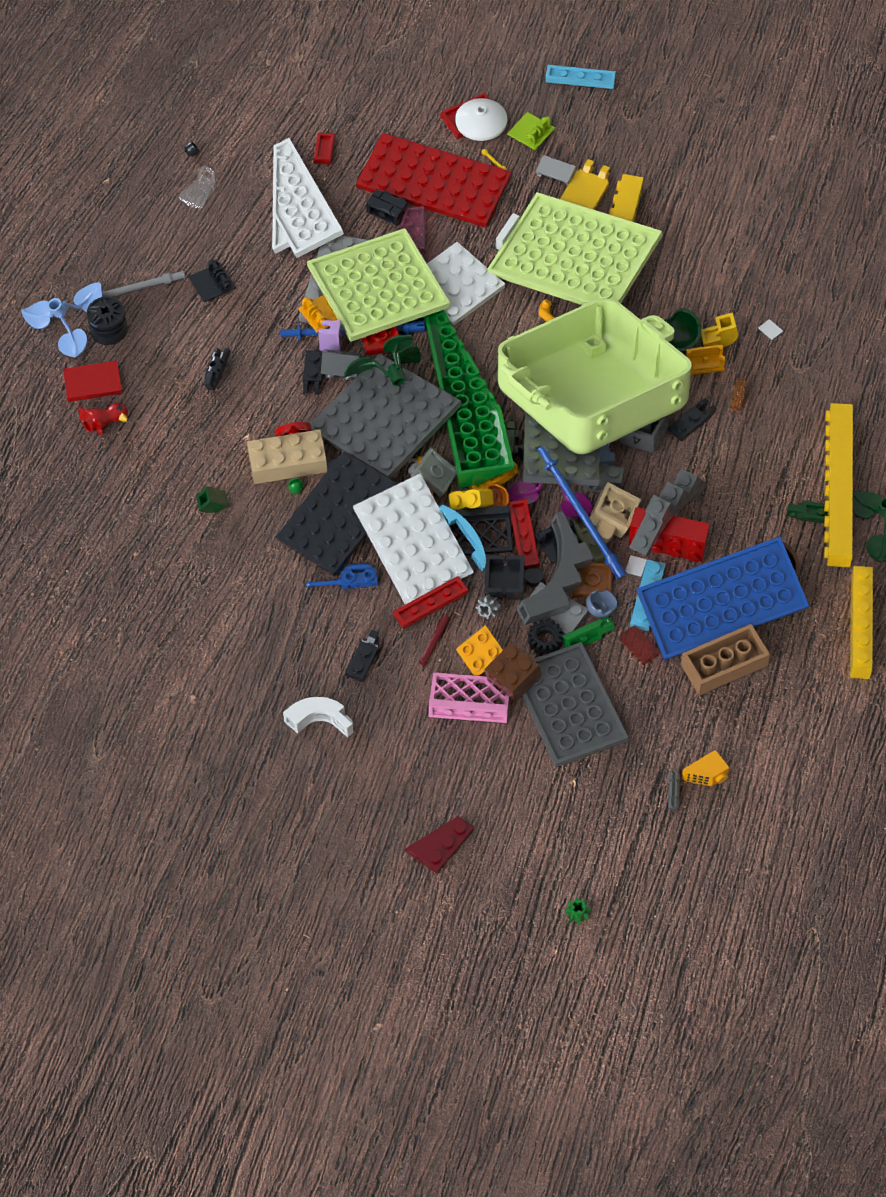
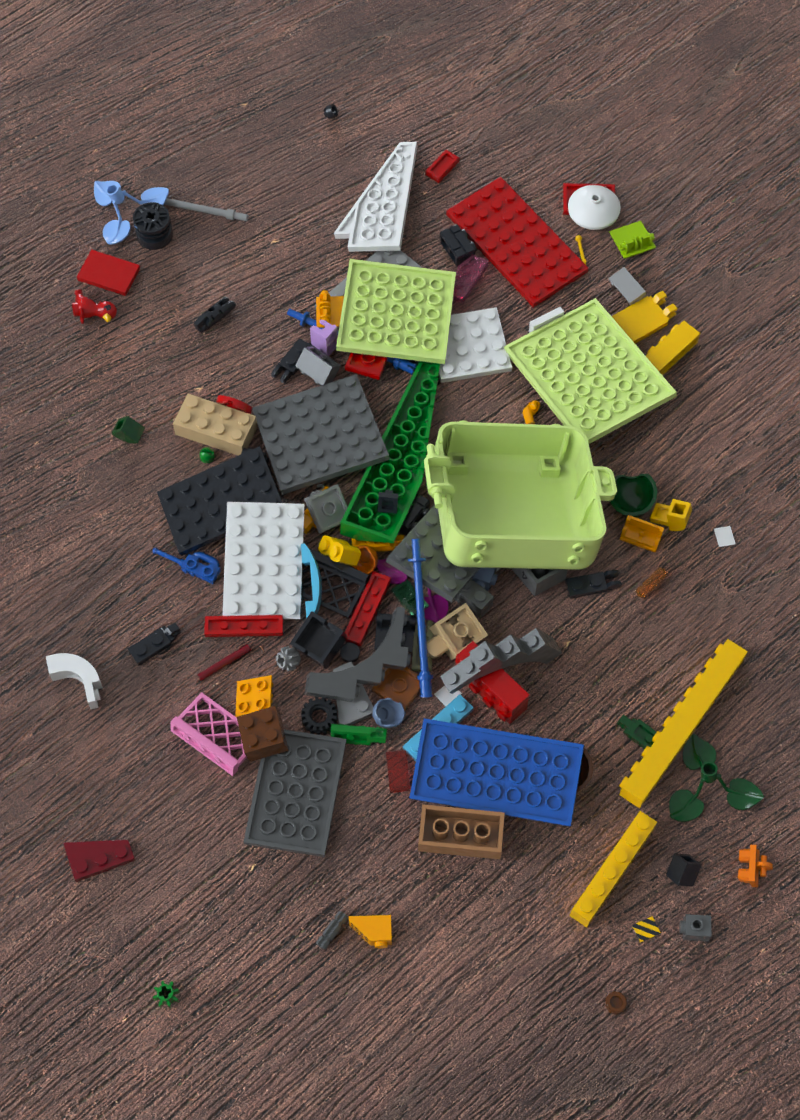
camera: 30 degrees right, 5 degrees up
clear piece [179,166,216,208] -> none
black hinge [188,259,236,303] -> none
dark green plant [344,335,421,386] -> none
medium azure plate [546,65,616,89] -> none
none -> black tile [378,490,398,514]
none -> clear green slope [391,579,429,617]

